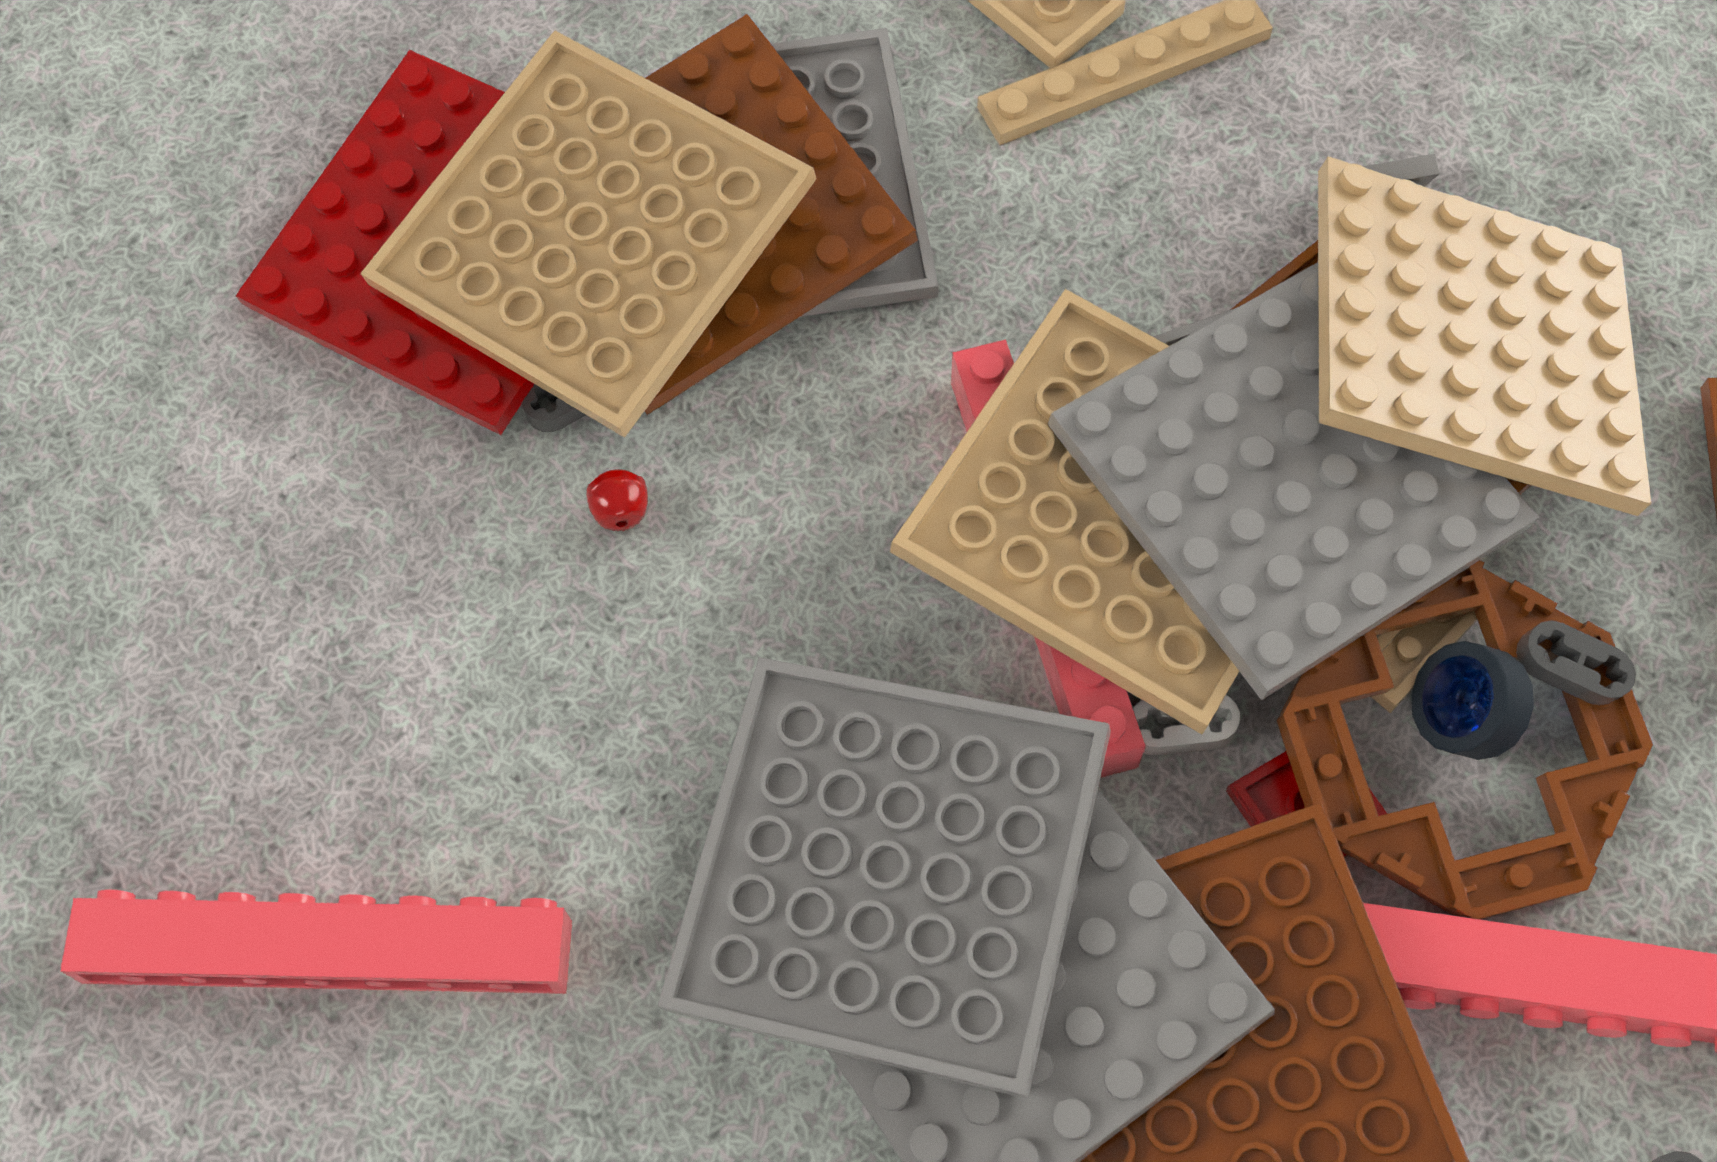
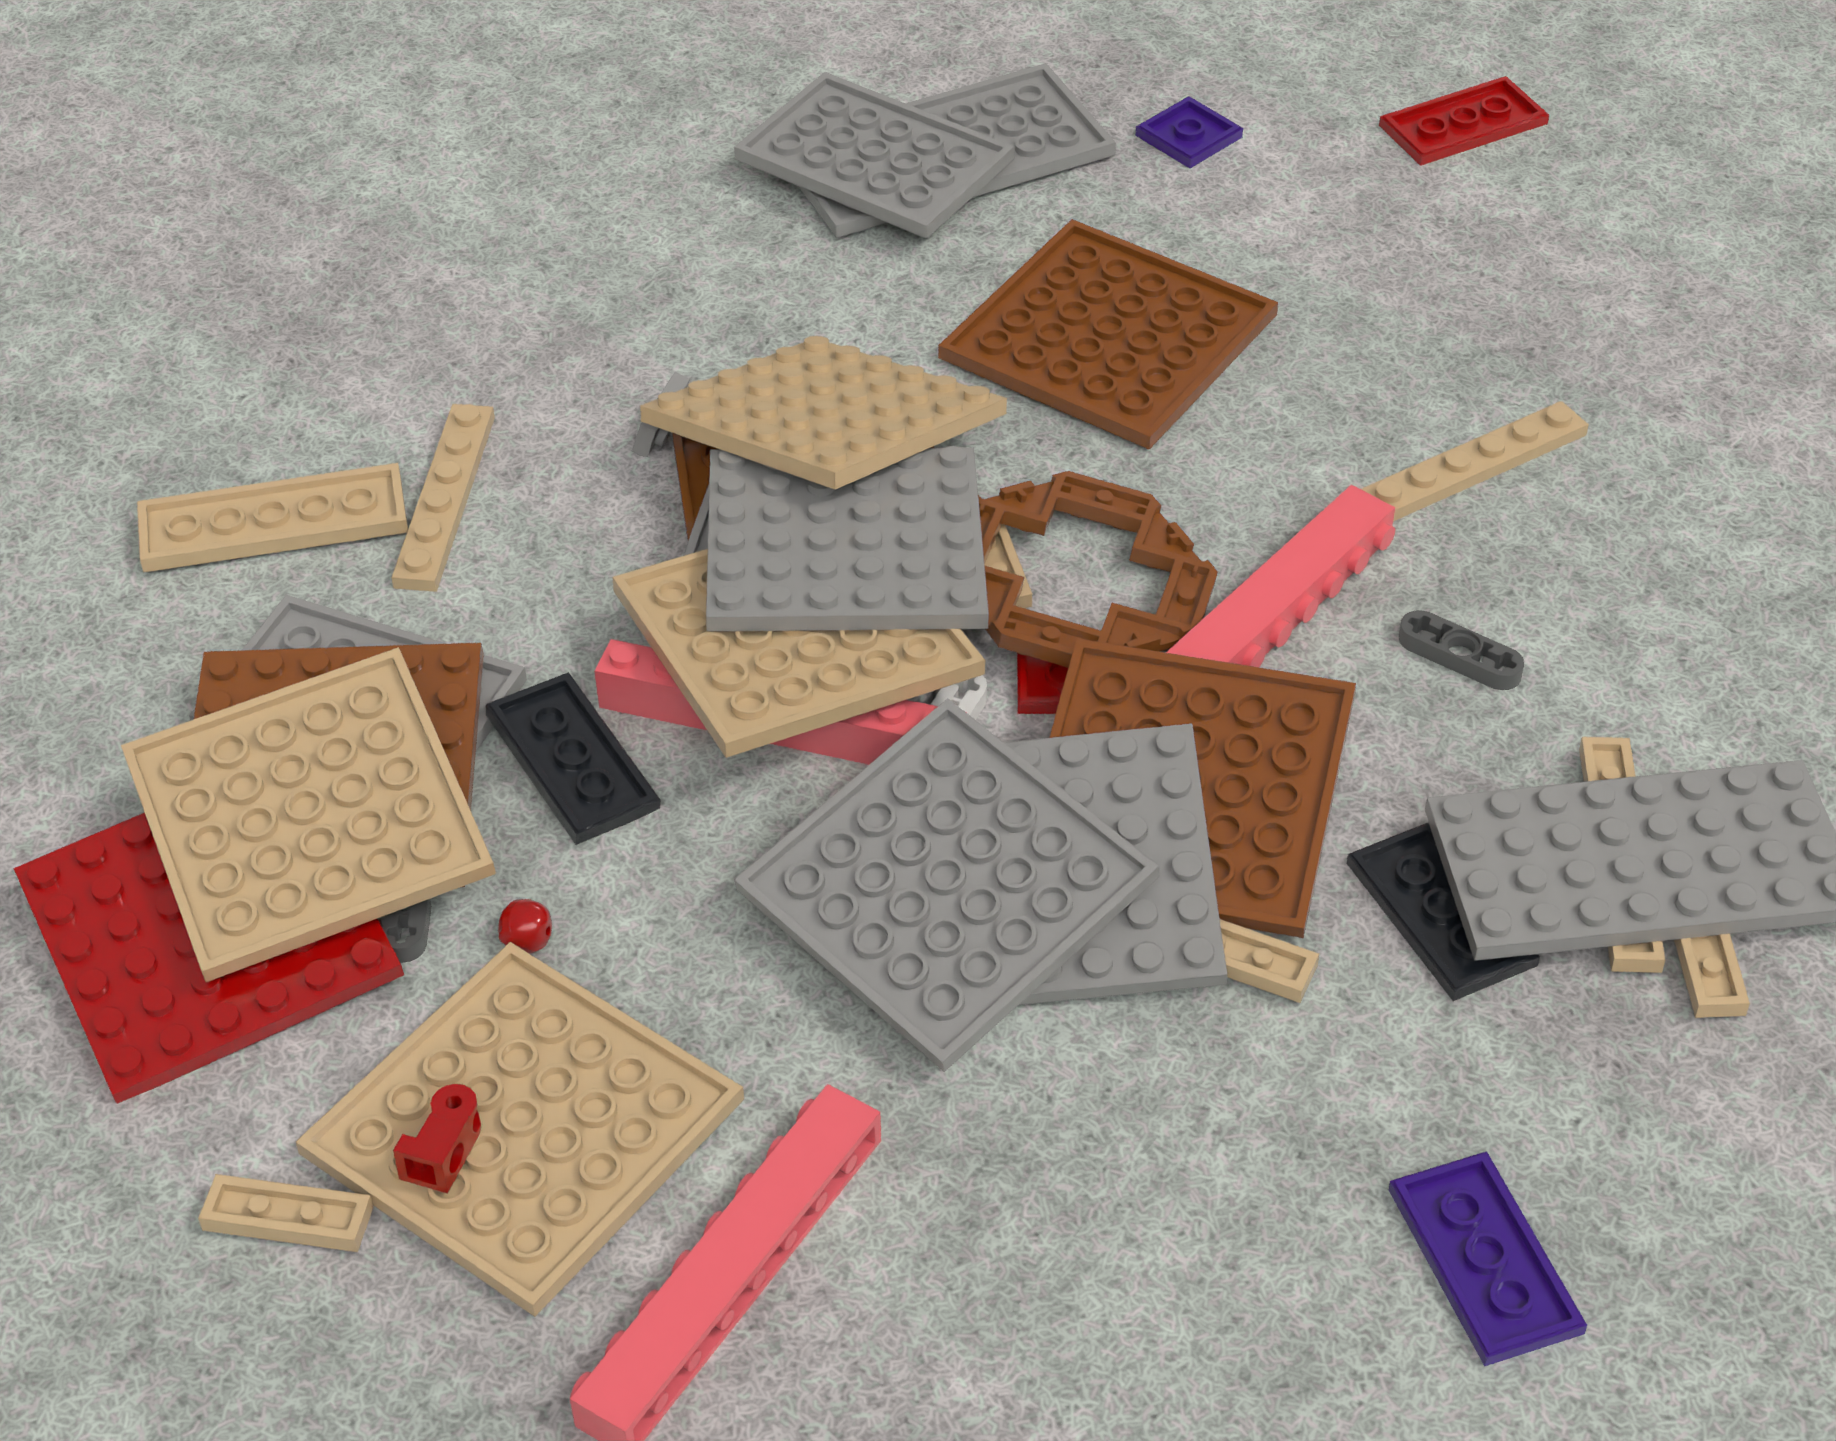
camera: 60 degrees left, 20 degrees down
wheel [1411,641,1534,760] -> none
dark grey beam [1516,621,1636,705] -> none
none -> tan plate [198,1174,373,1252]
none -> tan plate [296,942,744,1317]
none -> red leg [393,1084,482,1194]
none -> black tile [486,672,661,845]

